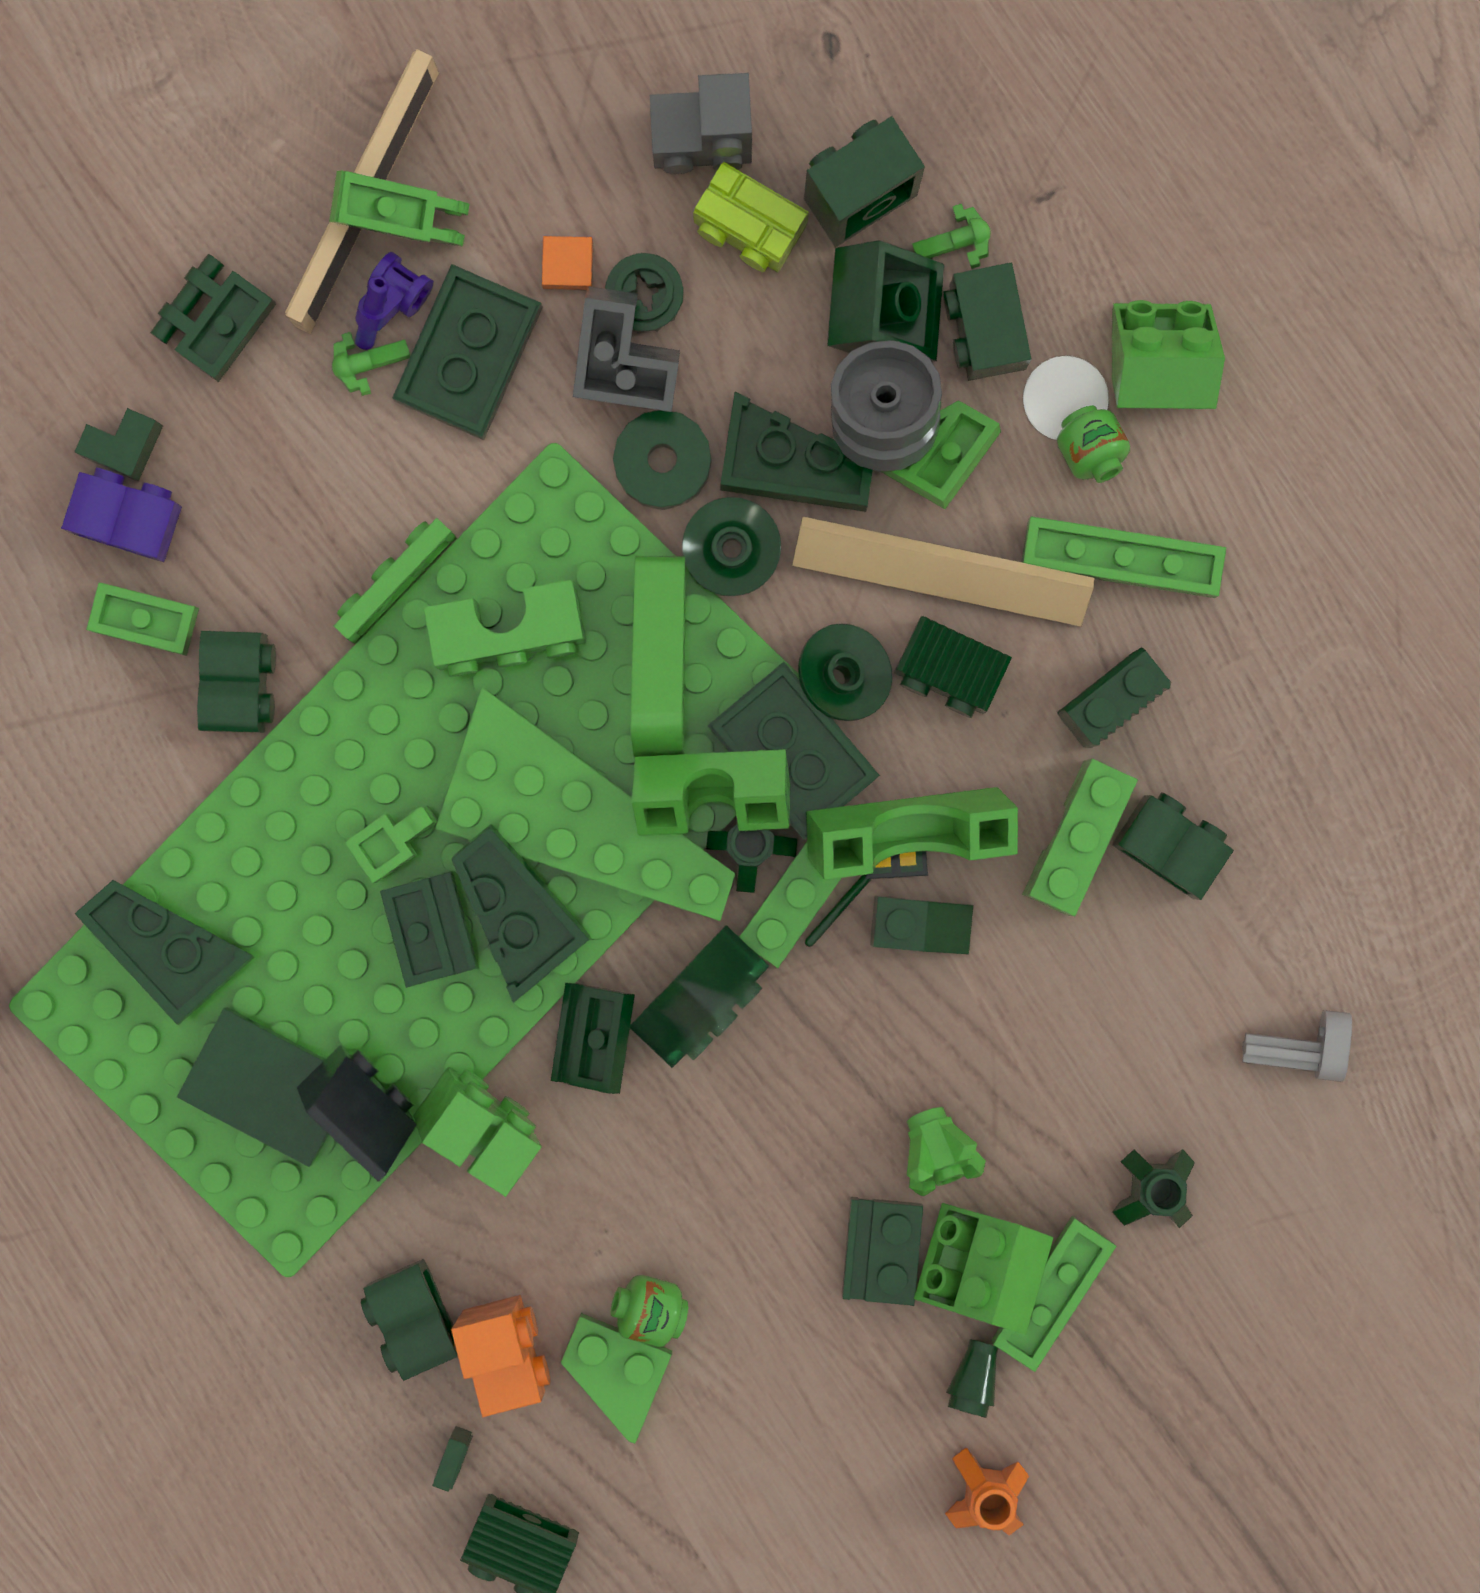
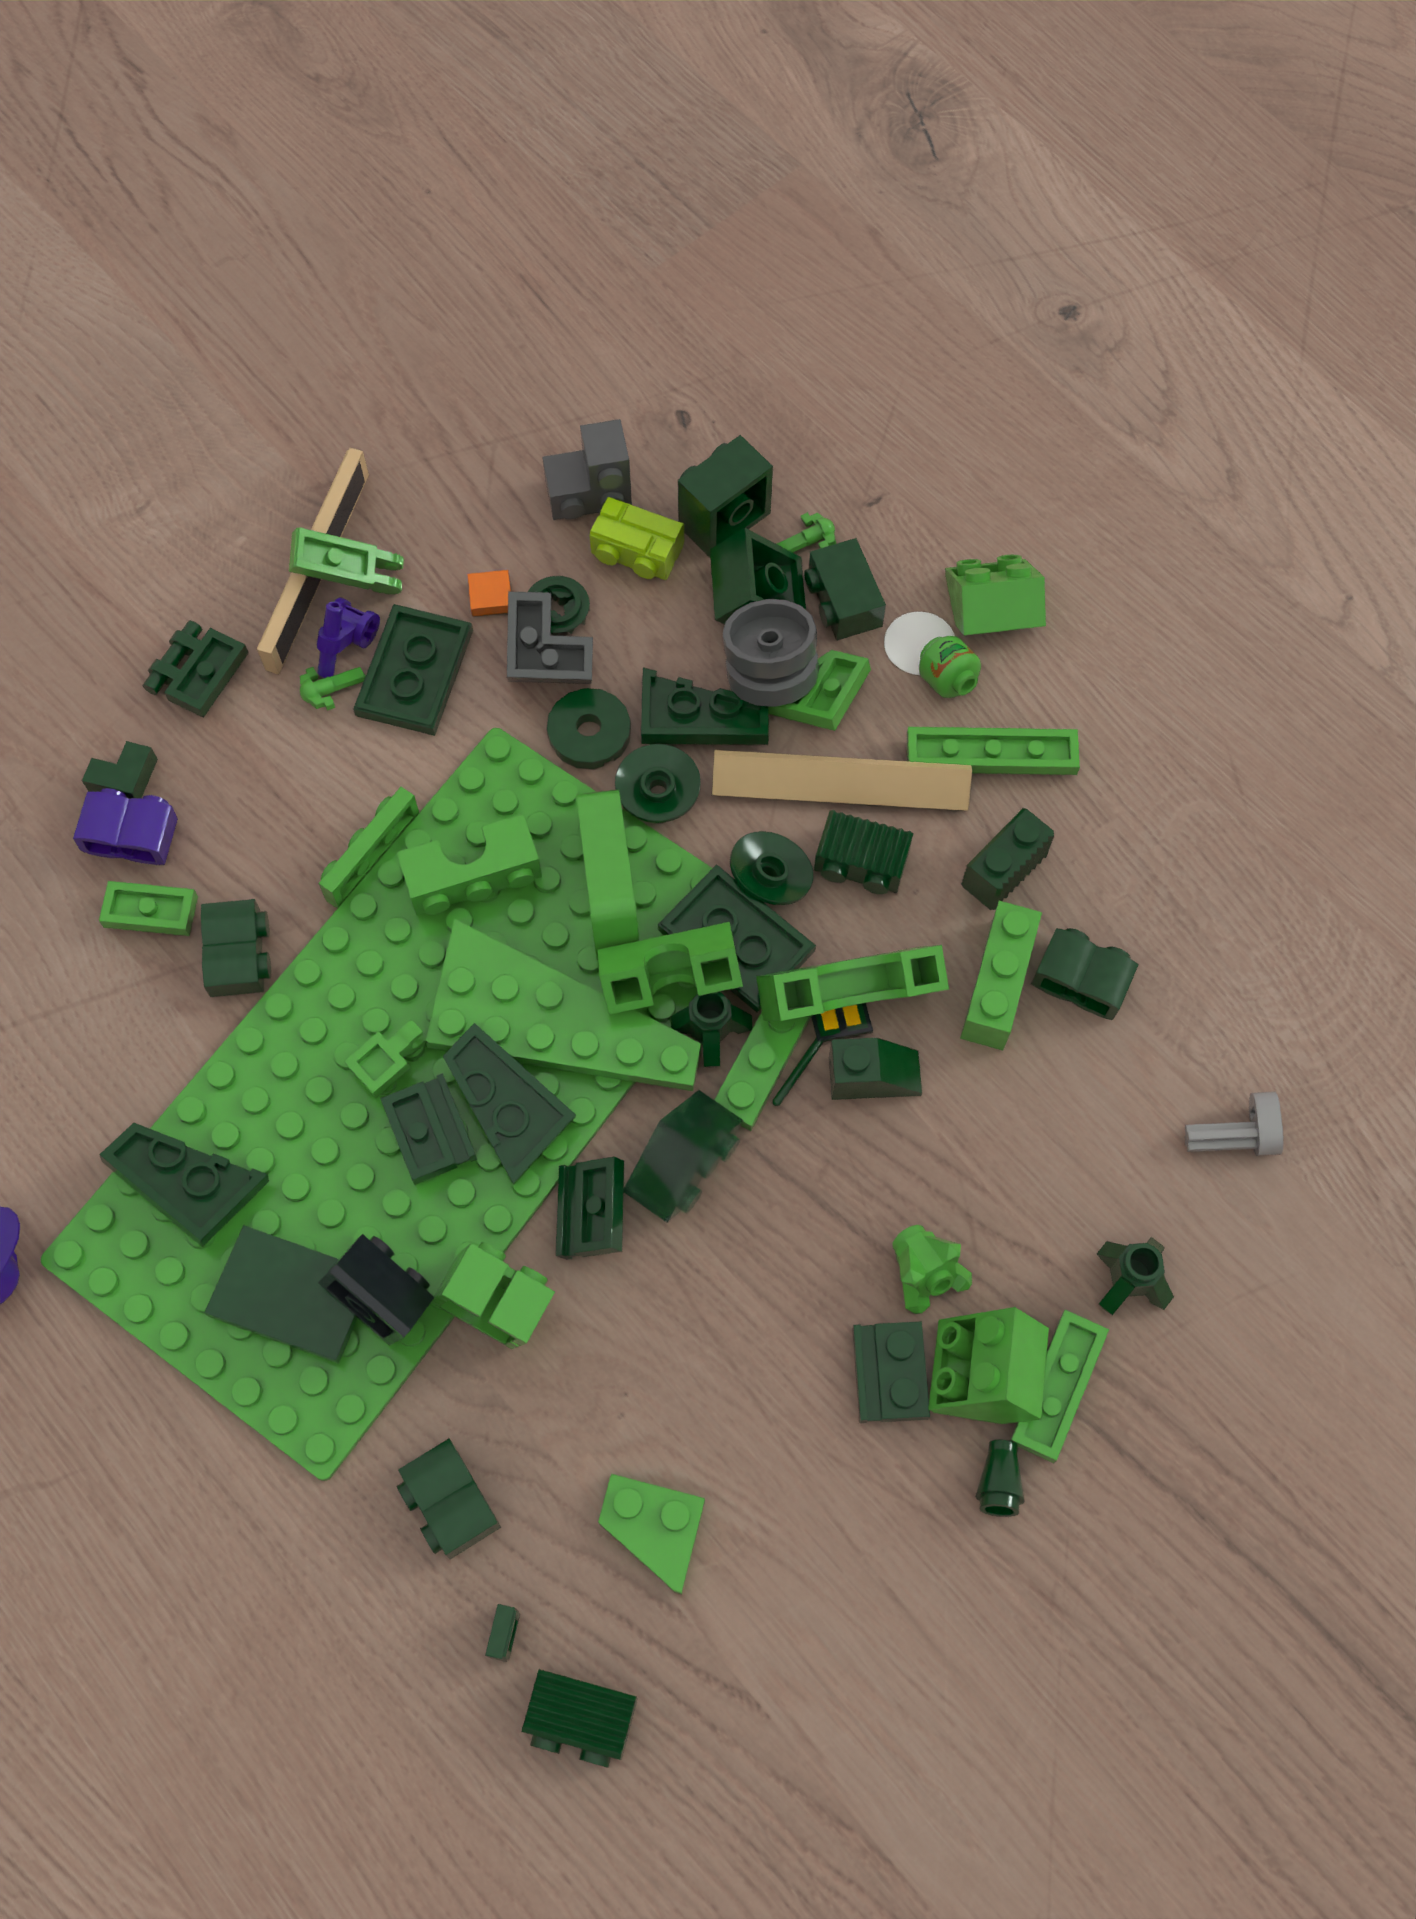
camera: 10 degrees left, 20 degrees down
orange brick [451,1295,551,1418] -> none
bright green head [611,1275,688,1347] -> none
orange rock [945,1447,1029,1536] -> none

